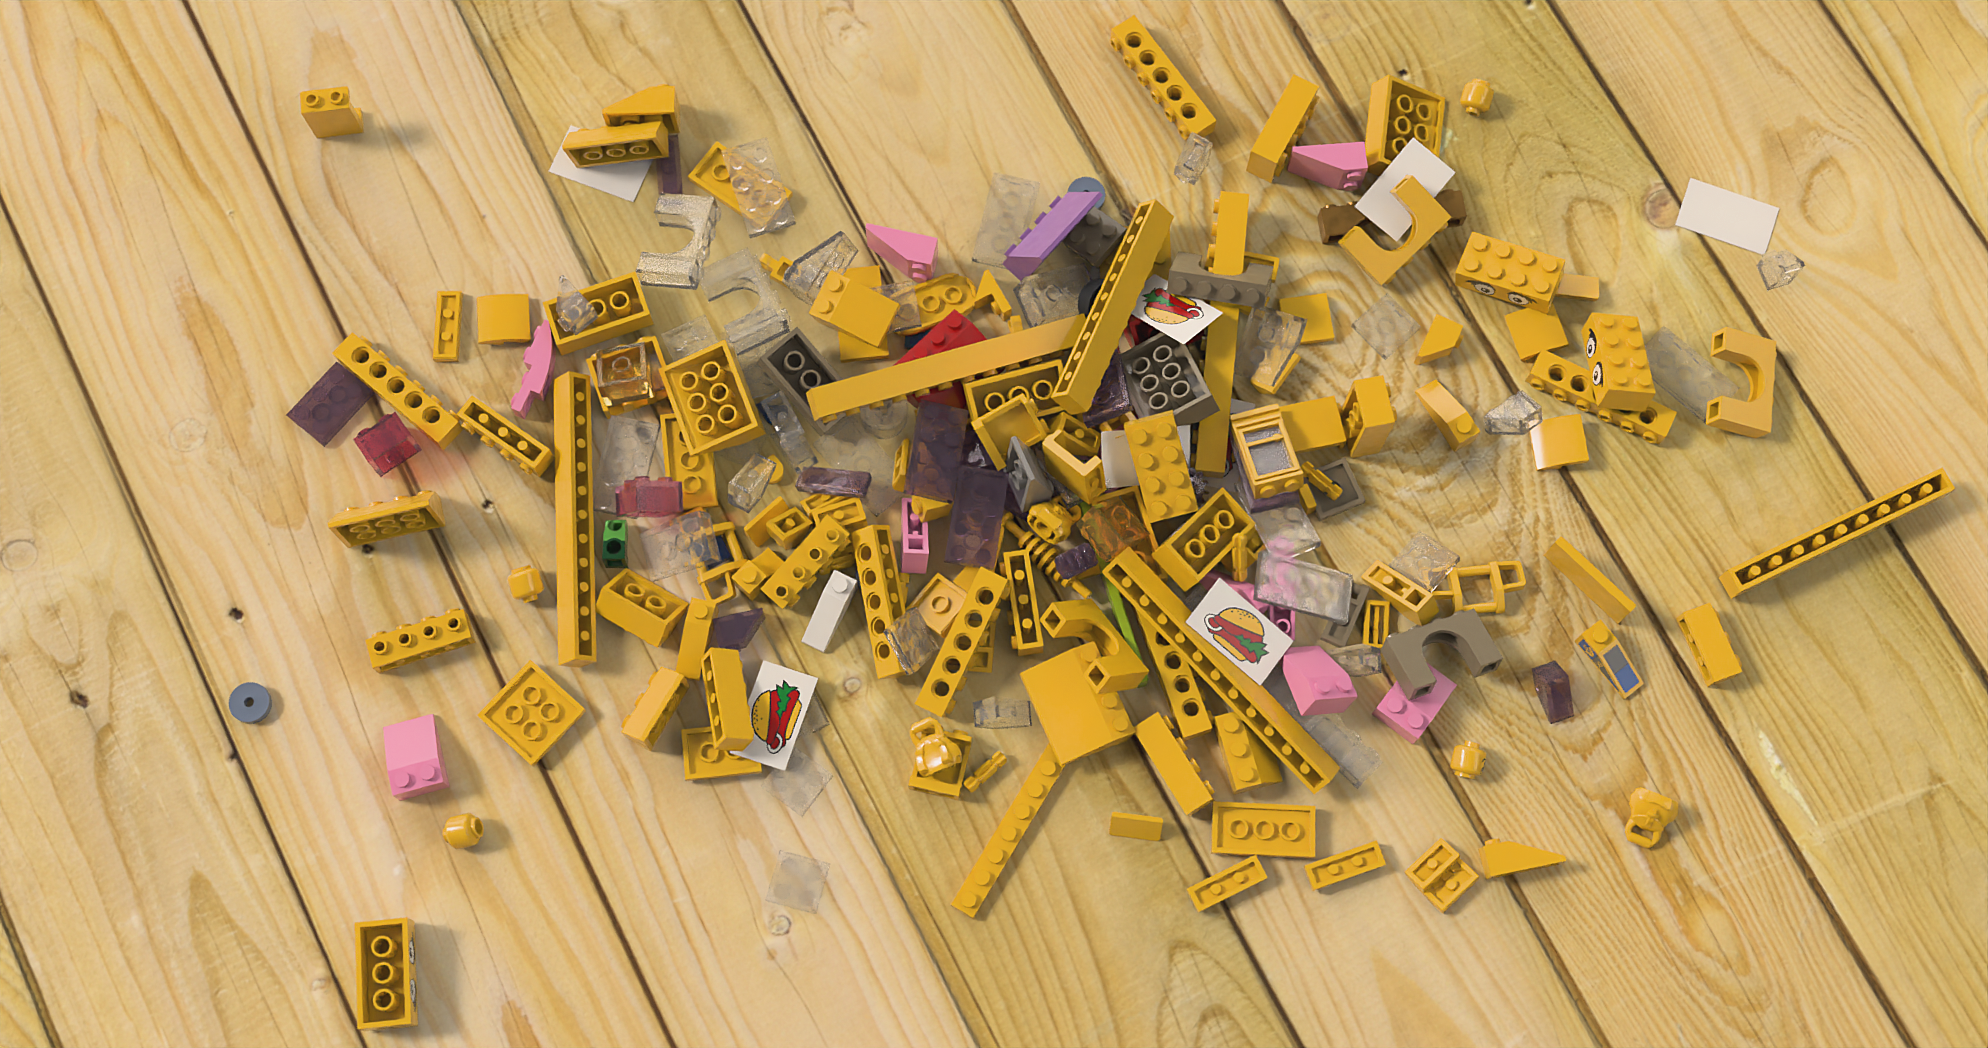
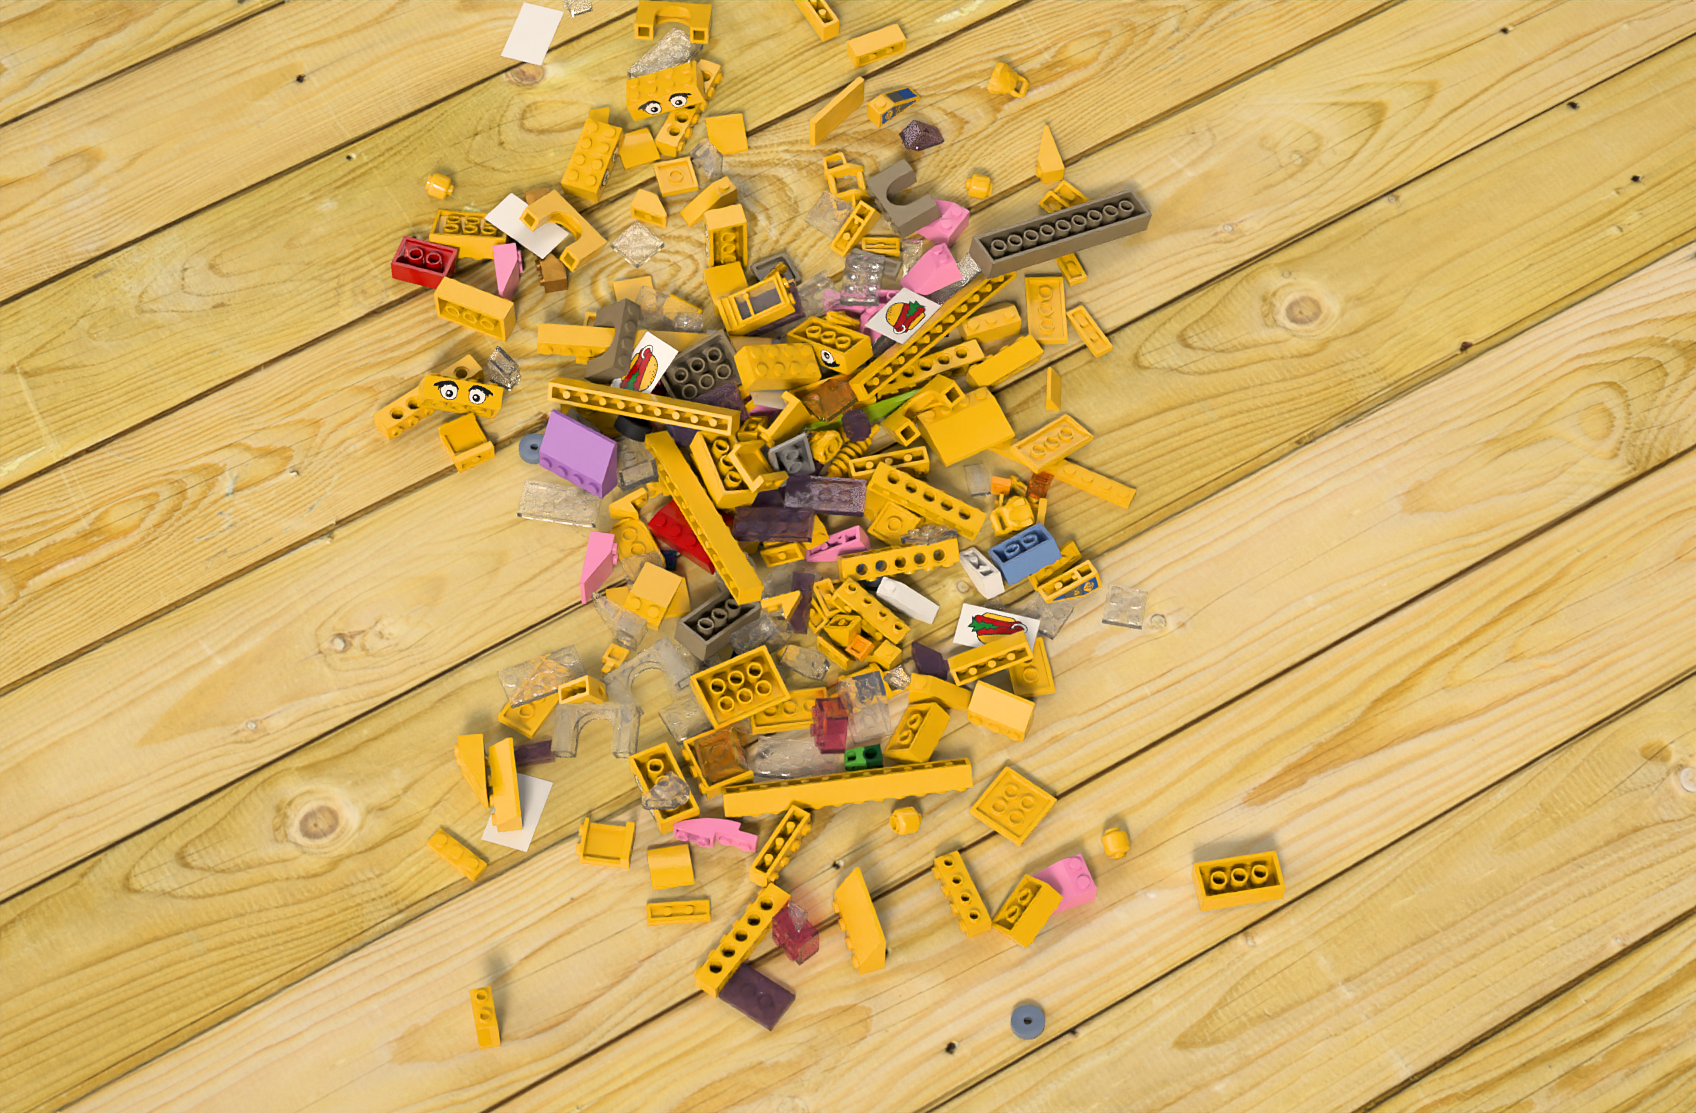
camera: 95 degrees left, 15 degrees down
none -> red slope [391,236,458,289]
none -> yellow brick [417,373,503,419]
none -> yellow plate [426,828,488,882]
none -> yellow panel [438,412,495,473]
none -> yellow torso [558,675,608,710]
none -> yellow panel [575,817,636,869]
none -> yellow plate [653,157,699,198]
none -> clear slope [673,312,704,334]
none -> yellow slope [760,590,803,621]
none -> clear slope [788,901,808,932]
none -> light orange plate [845,634,875,662]
none -> clear slope [883,666,911,691]
none -> white slope [959,546,1005,599]
none -> dark tan brick [968,188,1152,279]
none -> medium blue brick [988,522,1062,586]
none -> light orange plate [990,476,1012,497]
none -> yellow slope [991,874,1064,949]
none -> yellow tile [1010,413,1094,474]
none -> clear orange slope [1025,472,1054,500]
none -> yellow plate [1027,540,1082,592]
none -> yellow slope [1036,560,1102,604]

